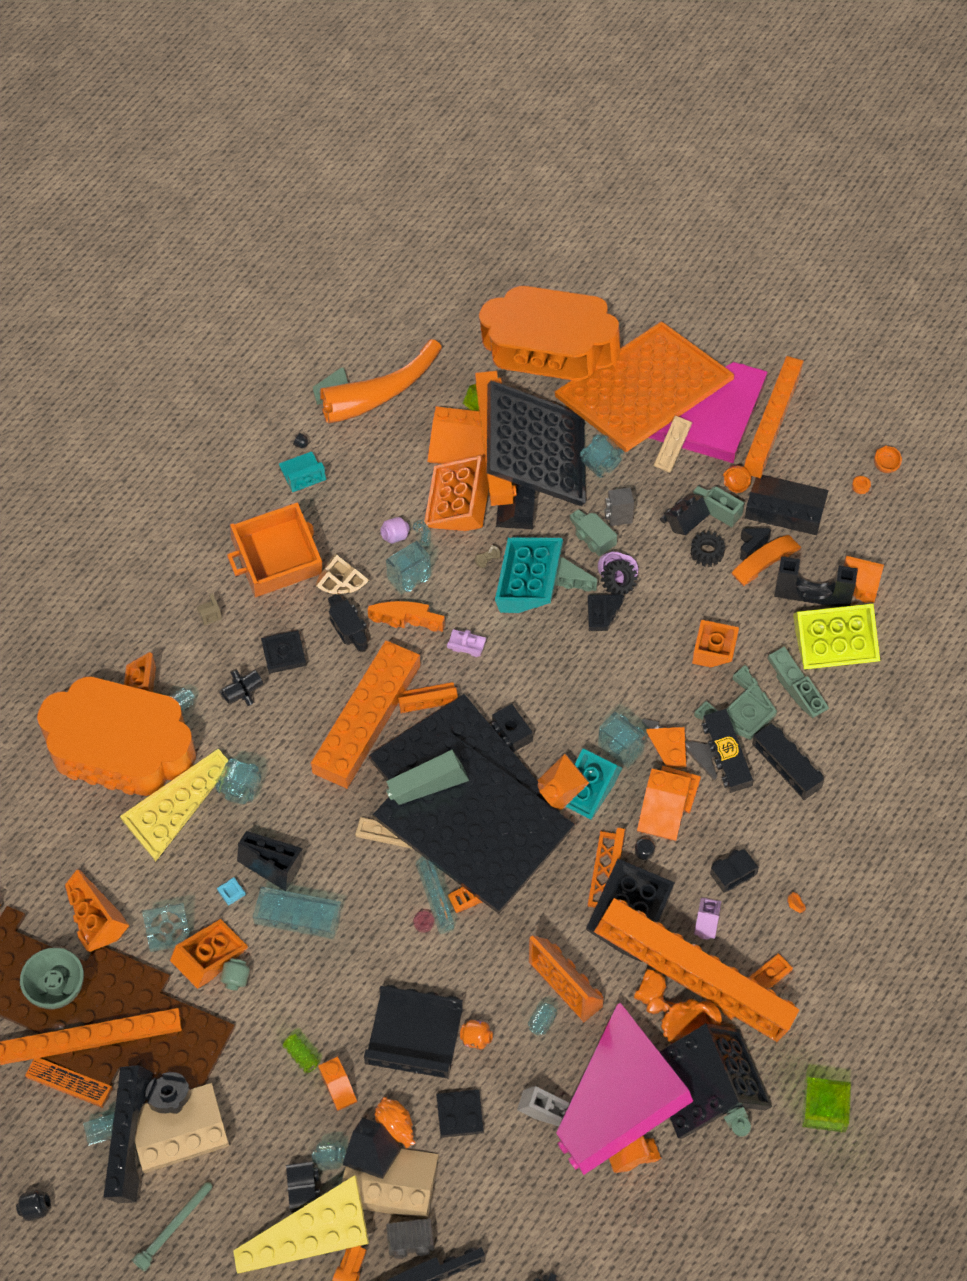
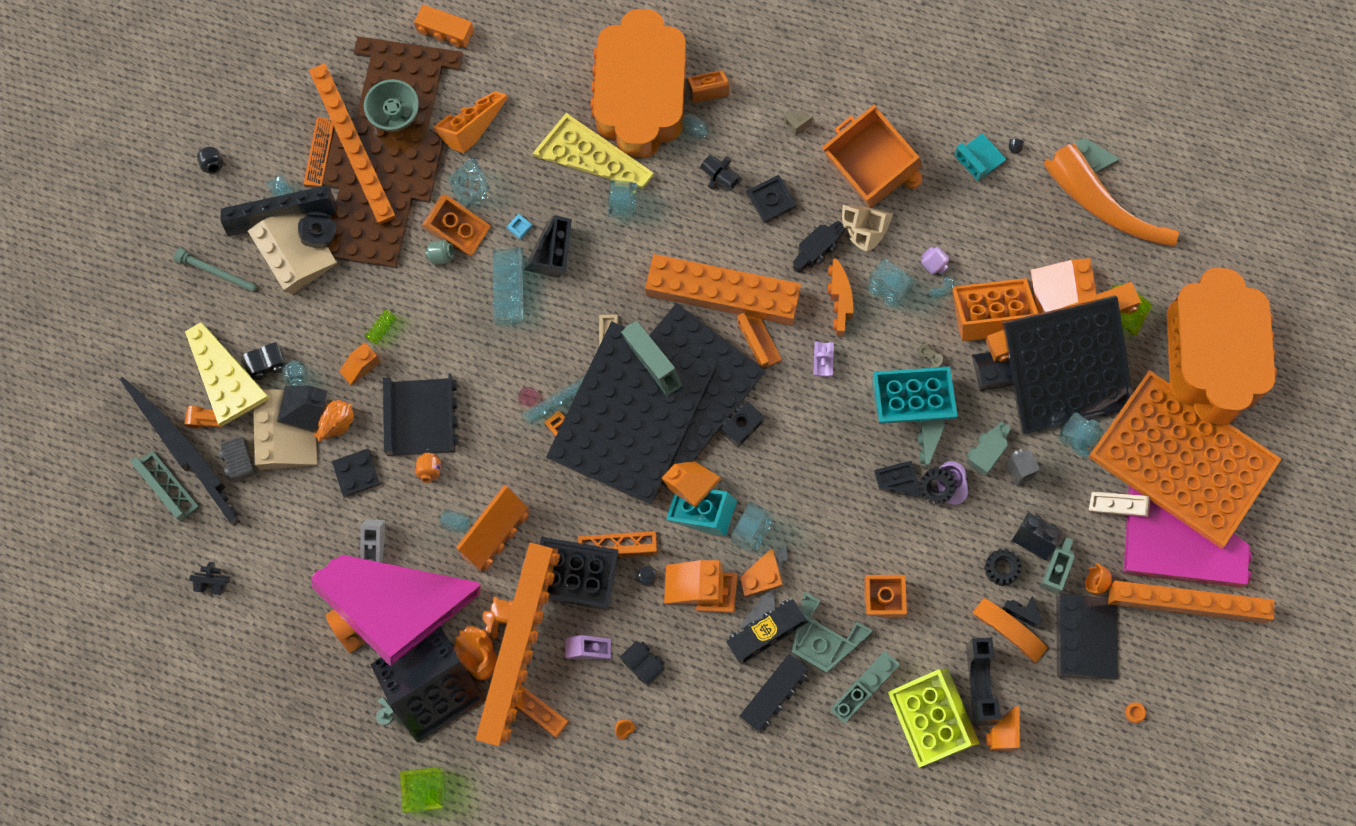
camera: 80 degrees right, 15 degrees up
orange hair [874,445,902,473] -> none

